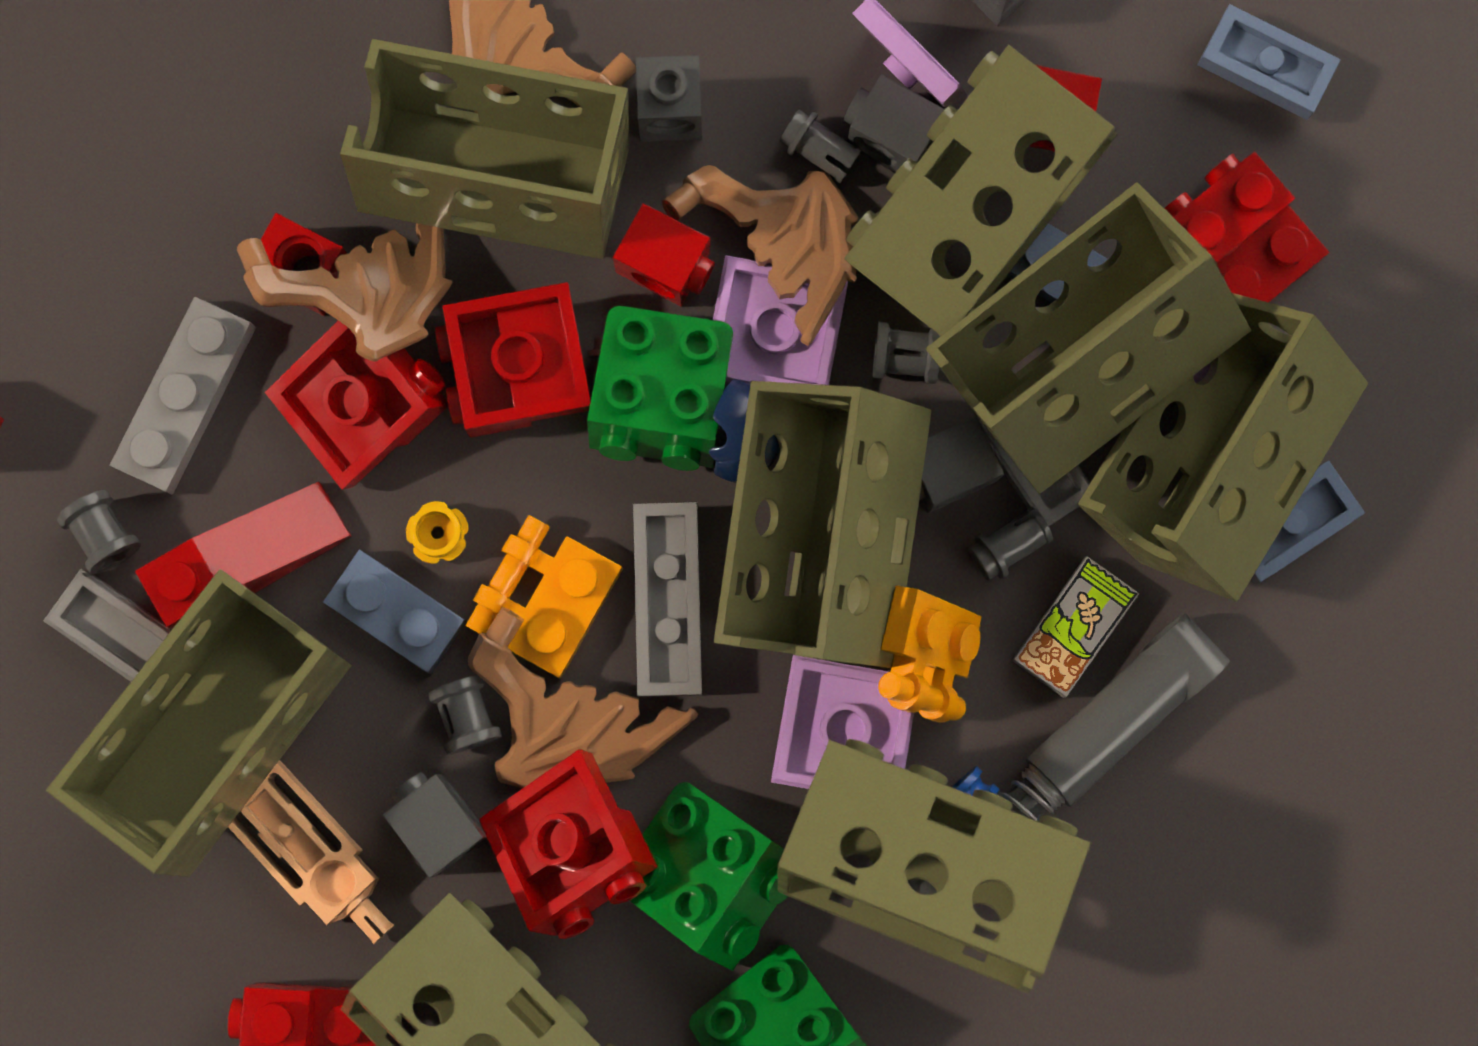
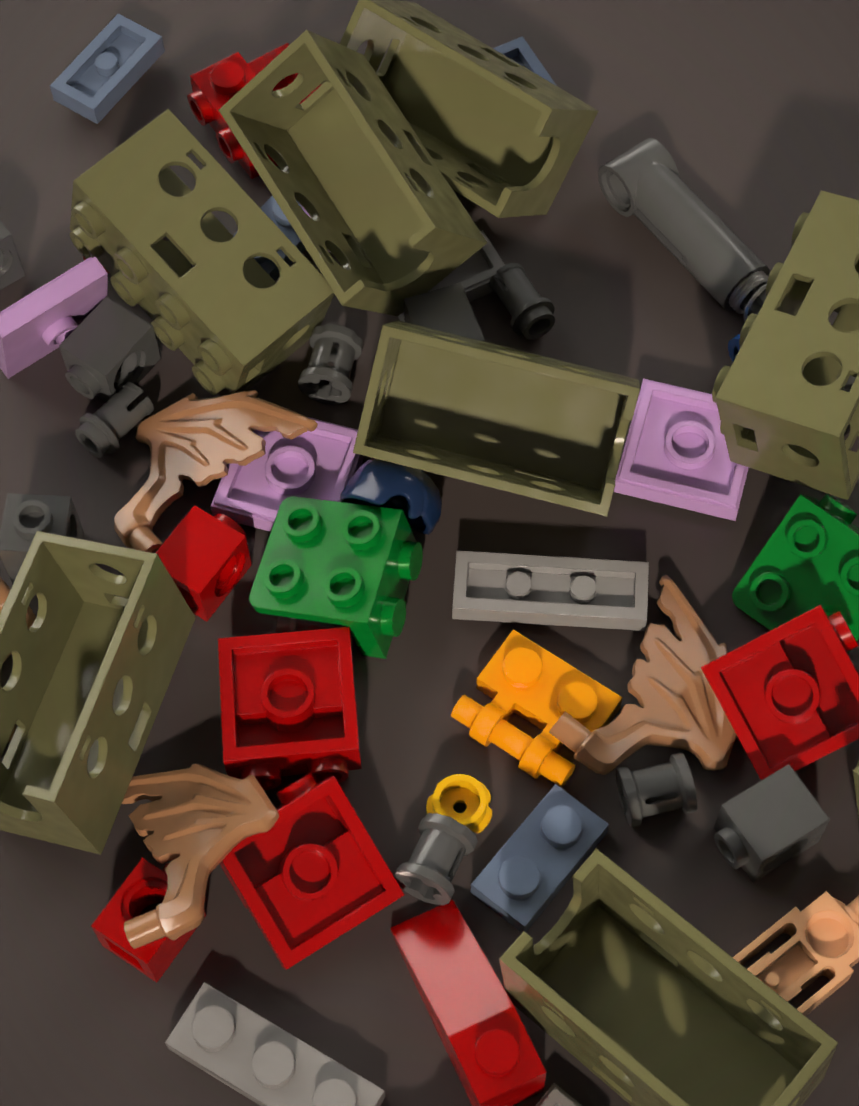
camera: 80 degrees left, 20 degrees down
light orange plate [878,585,982,723] -> none
tile [1011,556,1139,698] -> none
none -> dark grey bush [394,813,478,905]

